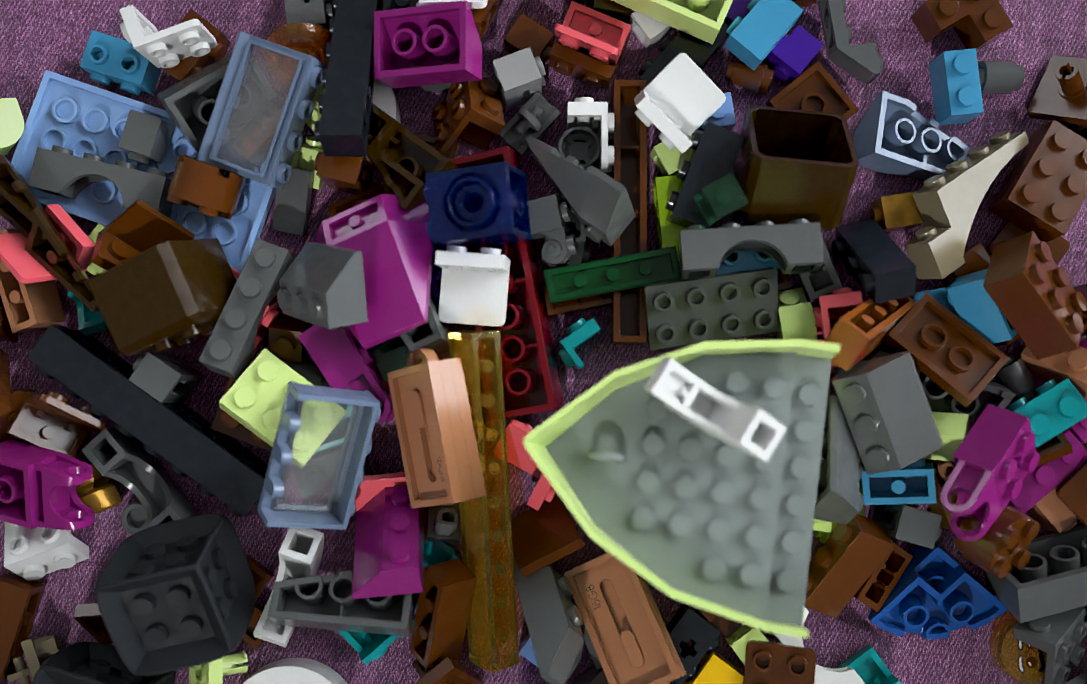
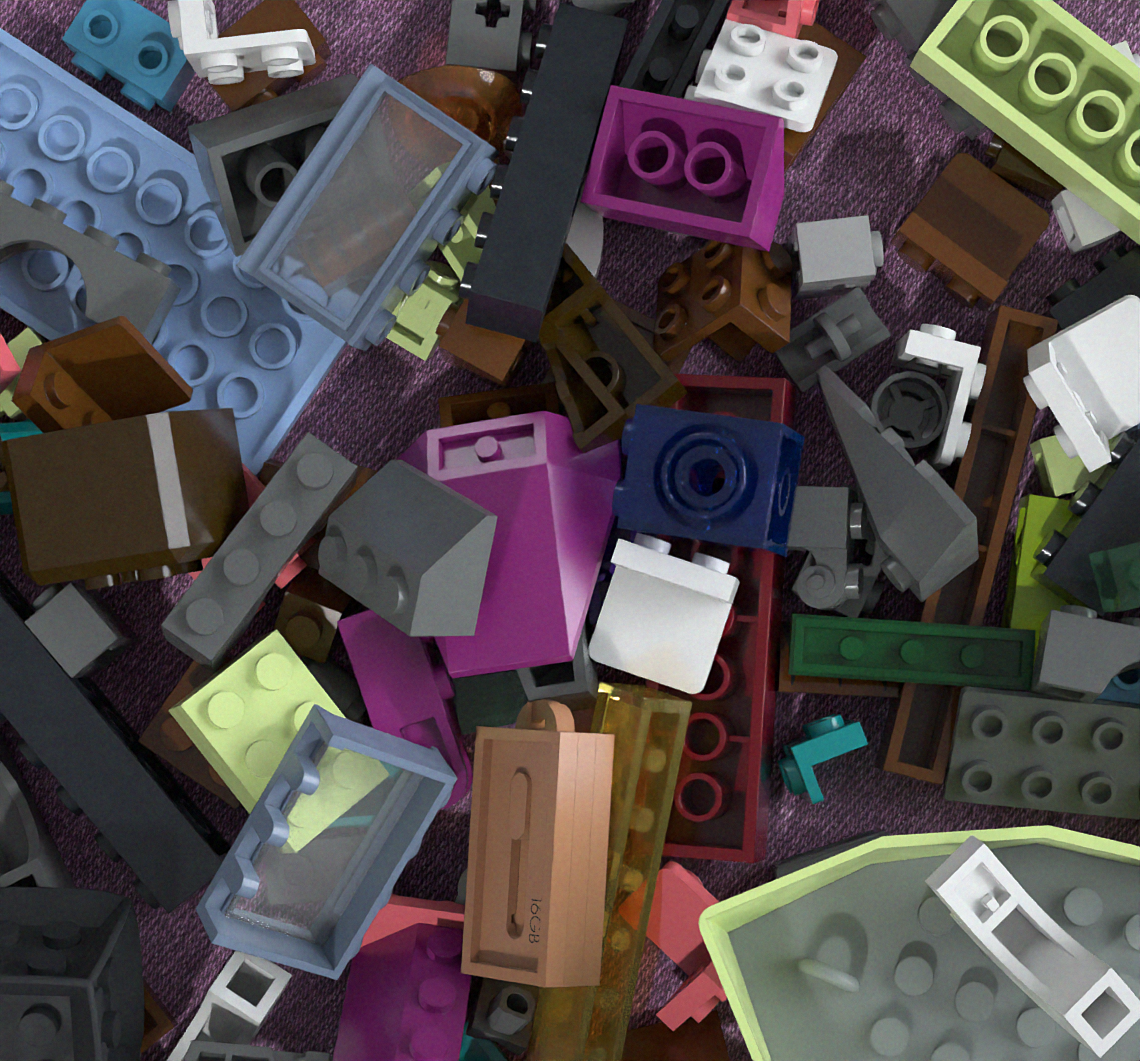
camera: 15 degrees right, 0 degrees up
dark grey brick [118,109,174,165] -> none
reddish brown brick [167,154,246,220] -> none
dark grey tile [272,167,314,236] -> none
reddish brown brick [504,13,554,64] -> none
coral bracket [554,1,632,64] -> none

